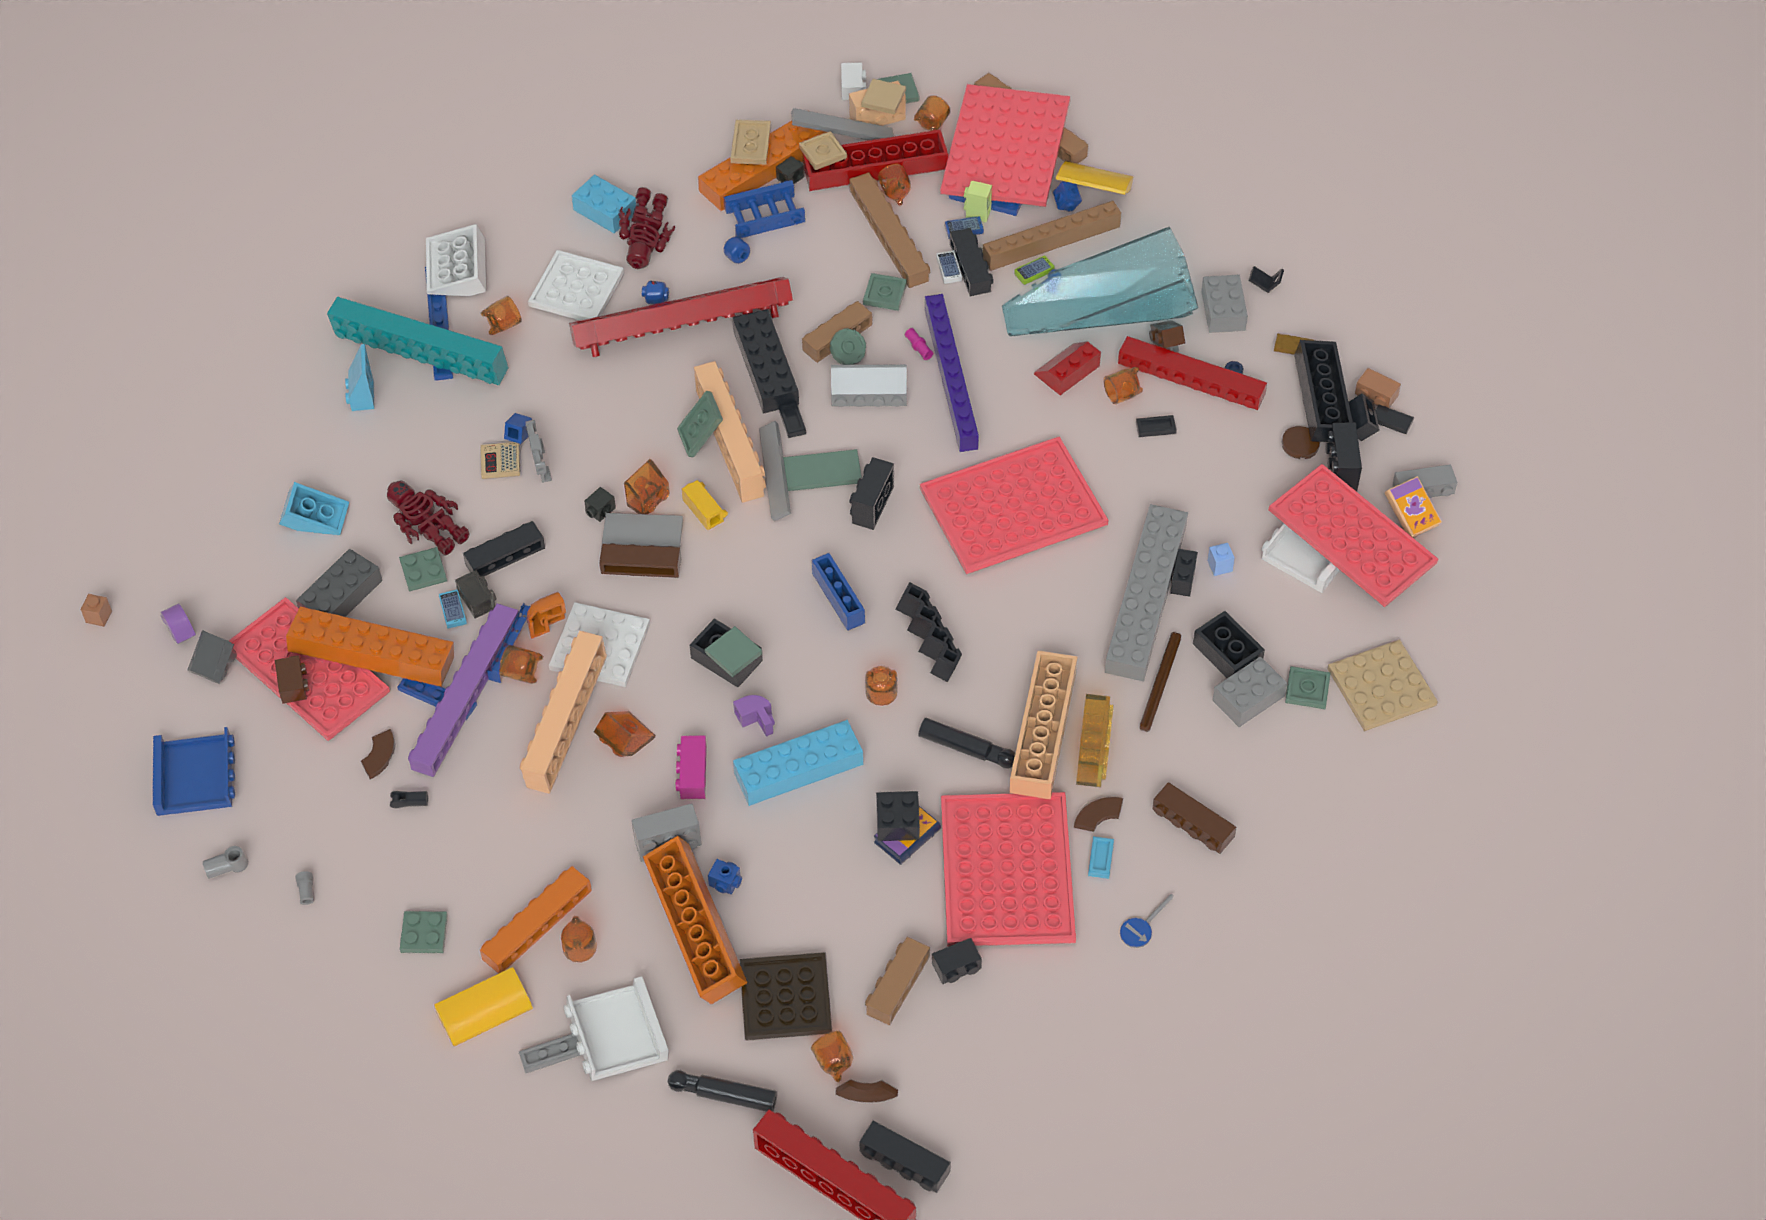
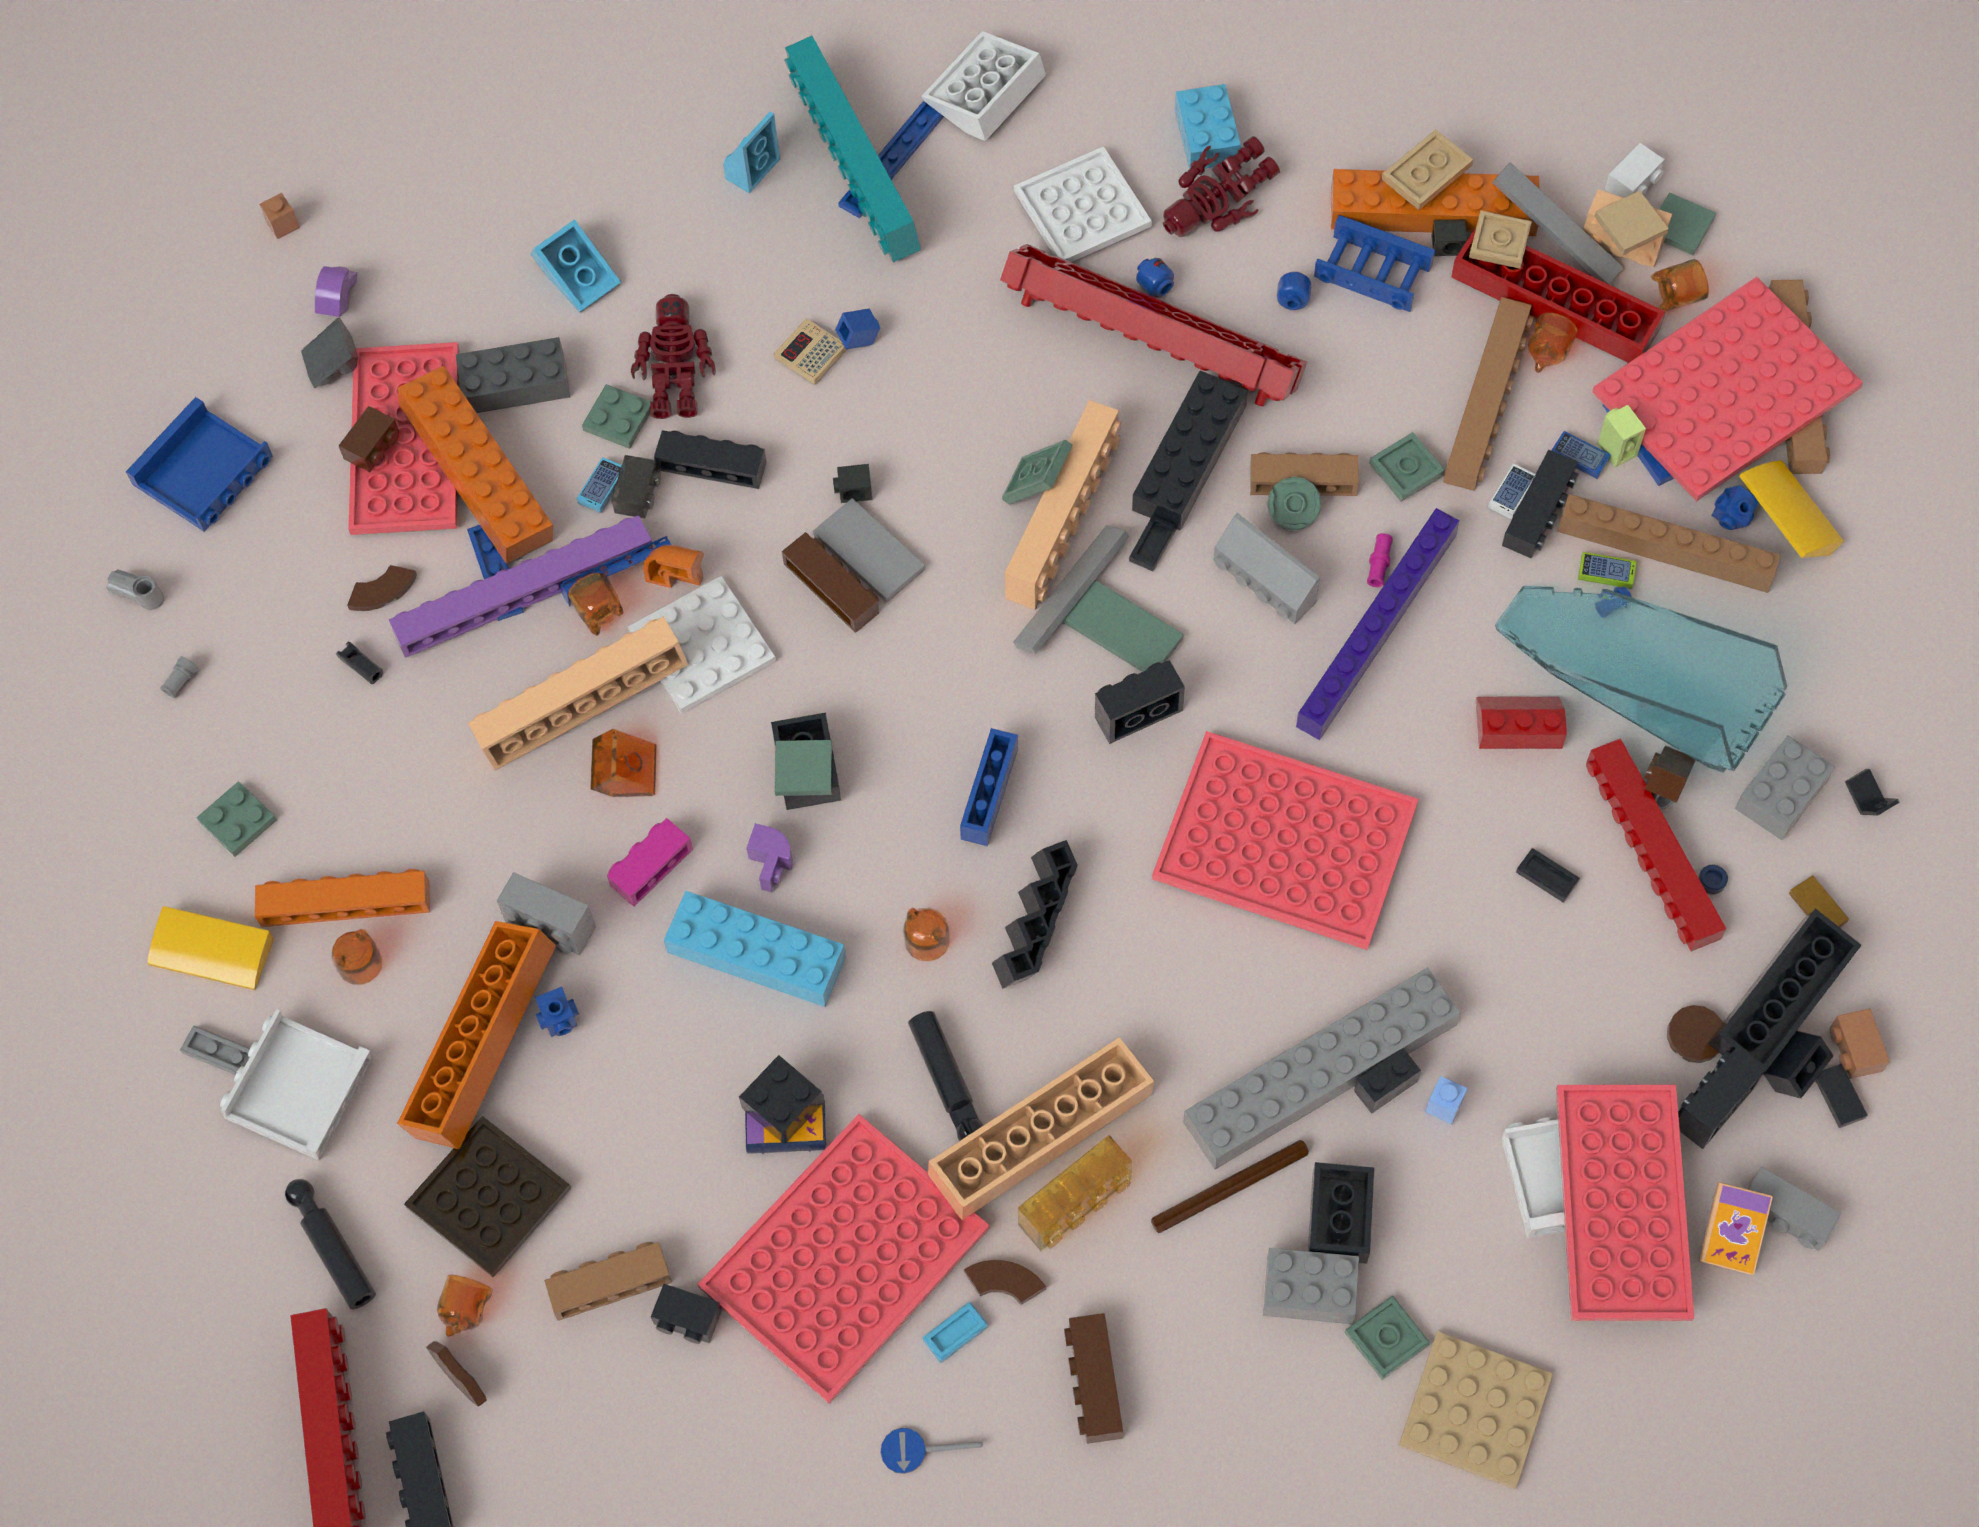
camera: 45 degrees right, 10 degrees up
clear orange piece [481,296,522,335] -> none
light grey piece [525,420,552,483] -> none
clear orange slope [624,459,670,514] -> none
yellow brick [681,480,728,530] -> none
clear orange piece [1103,367,1143,405] -> none

